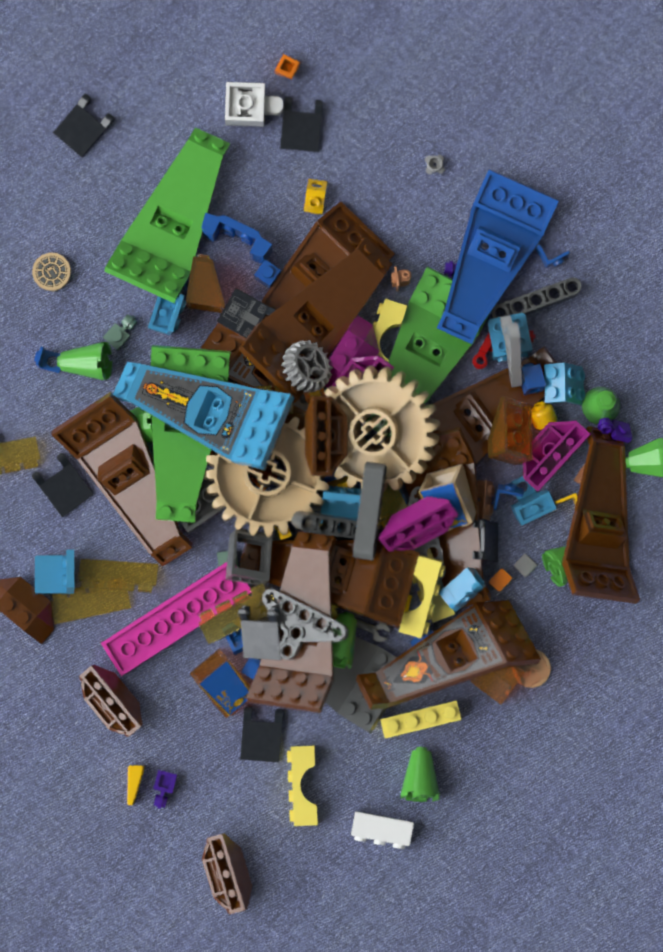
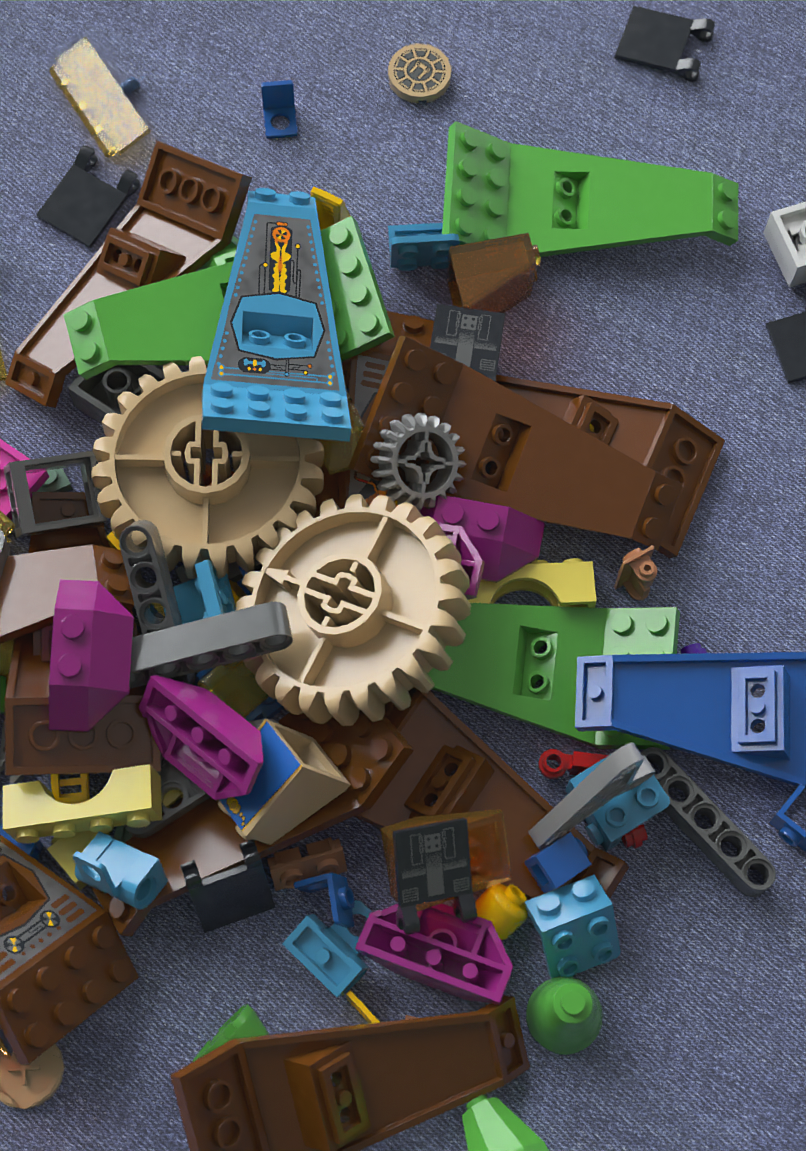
camera: 70 degrees right, 15 degrees down
bright green cone [57,342,112,381] -> none
sand green plate [103,314,137,351] -> none
blue plate [201,213,273,263] -> none
blue brick [254,259,281,289] -> none
yellow bracket [304,179,327,214] -> none
reddish brown wedge [305,396,348,476] -> none
orange slope [488,568,512,592] -> none
light grey piece [513,554,537,577] -> none
dark purple plate [597,418,633,443] -> none
none -> magenta wedge [49,579,134,732]
none -> yellow slope [310,186,350,231]
none -> black flag [392,817,477,935]

